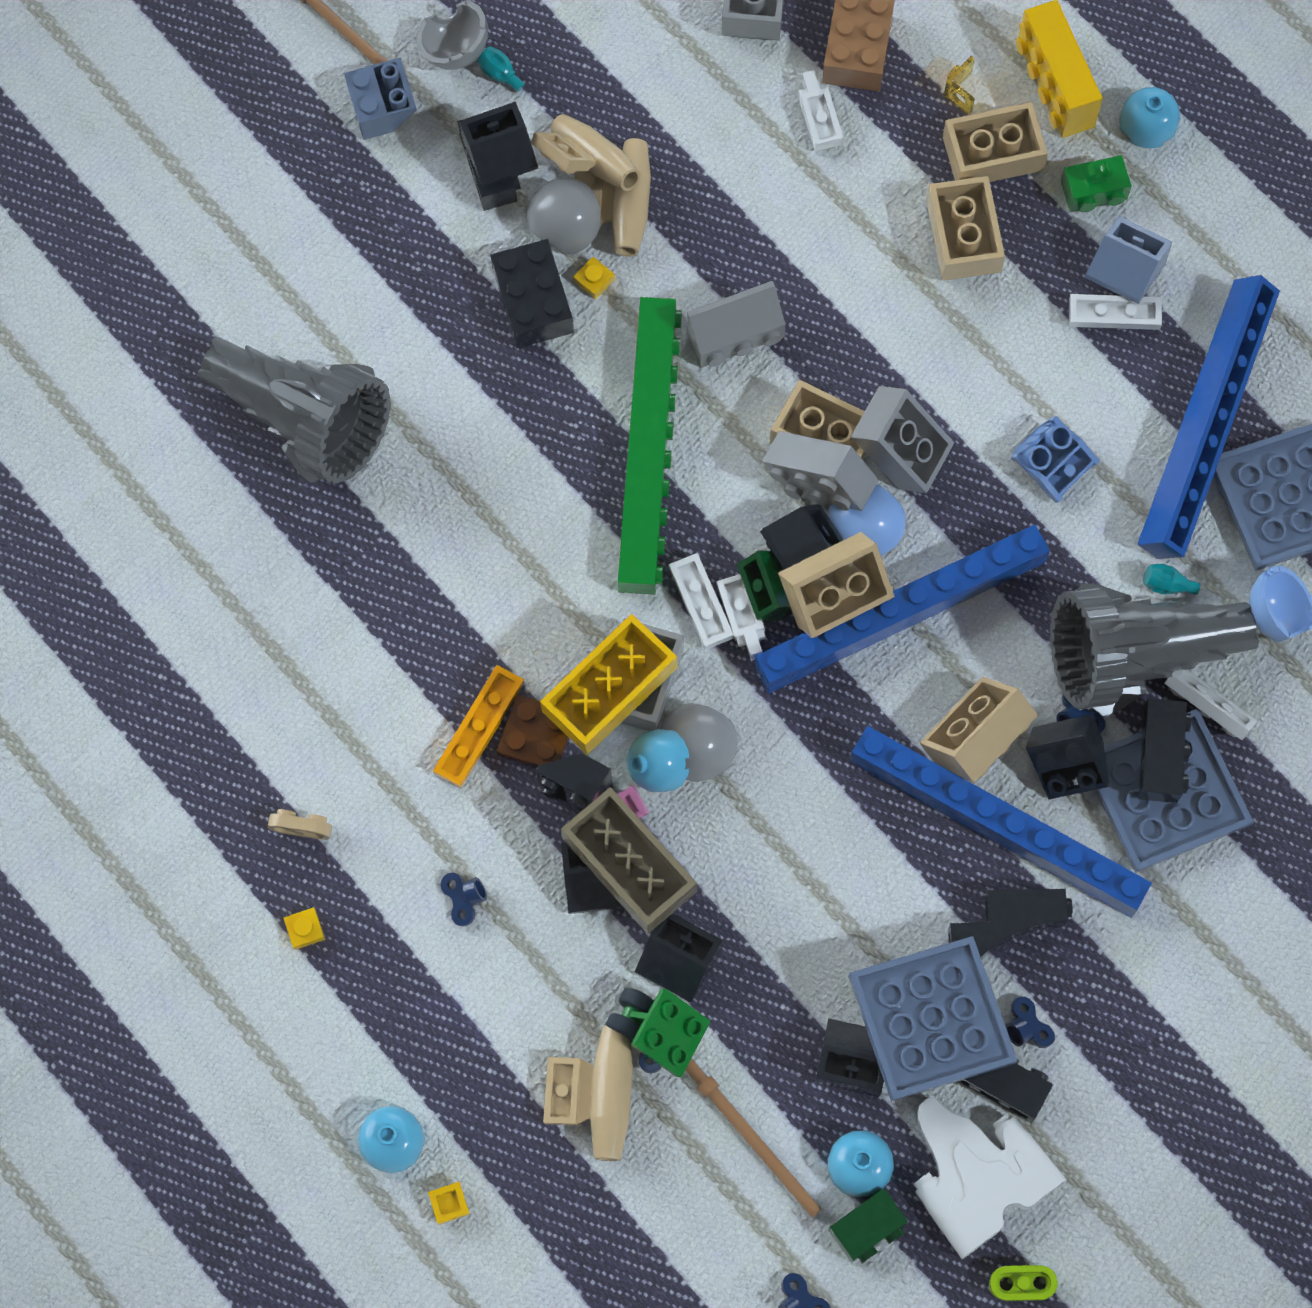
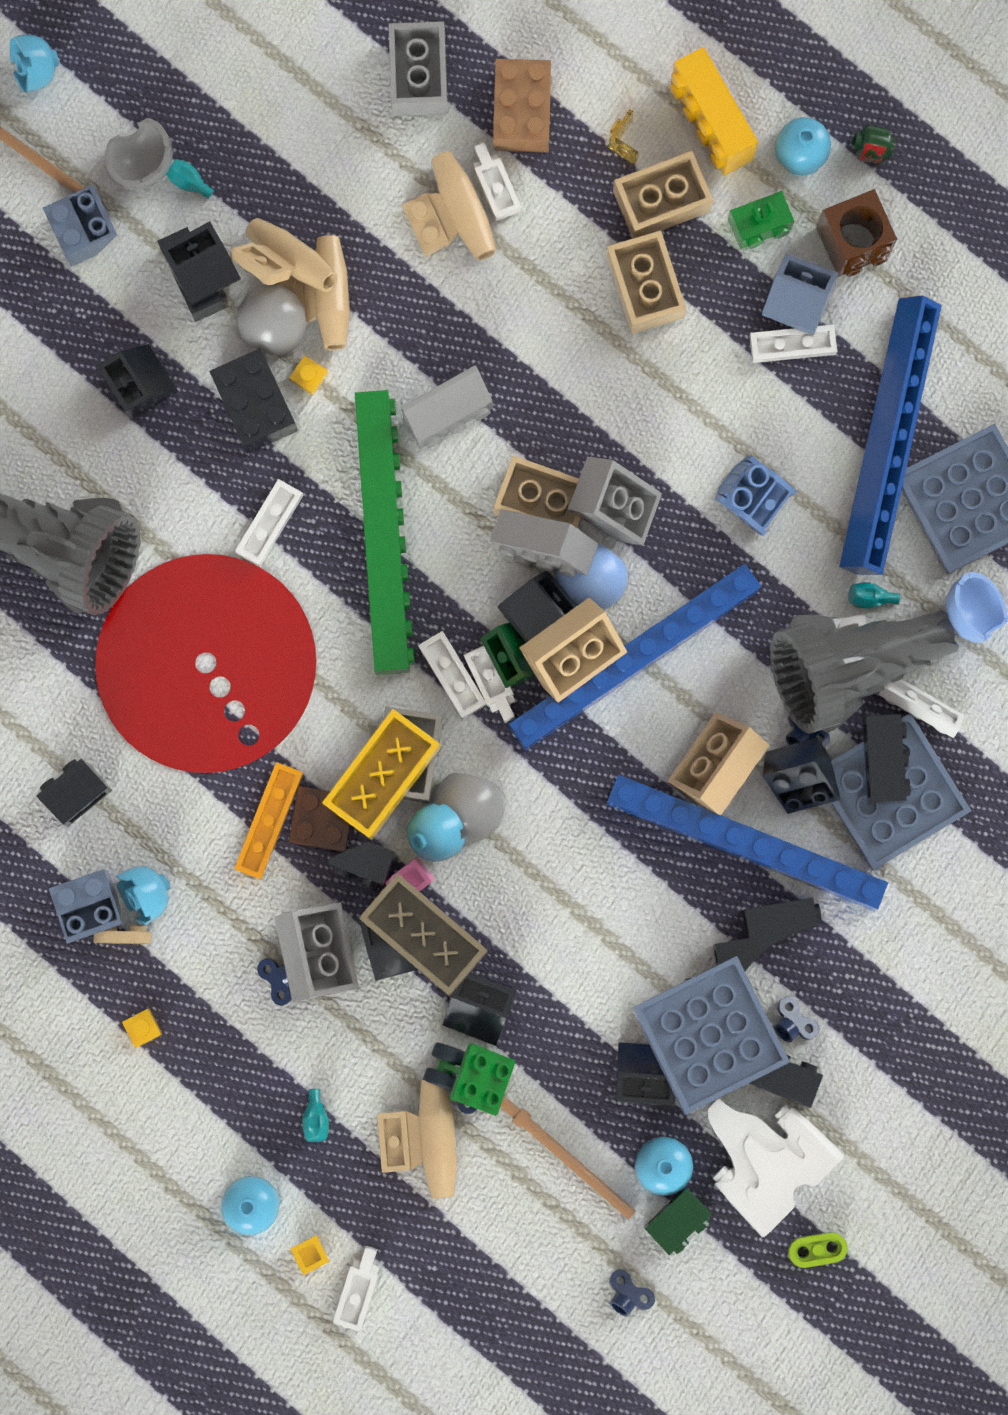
camera: 10 degrees left, 10 degrees up
none -> black slope [36,758,112,827]
none -> sand blue slope [49,869,123,944]
none -> red piece [95,554,316,773]
none -> black slope [96,344,178,421]
none -> medium azure cylinder [116,866,170,926]
none -> white plate [235,479,303,567]
none -> light grey brick [274,902,359,1003]
none -> teal piece [303,1088,329,1142]
none -> white hinge [332,1246,380,1332]
none -> tan plate [402,151,497,261]
none -> reddish brown brick [816,189,897,277]
none -> dark green head [852,125,895,165]

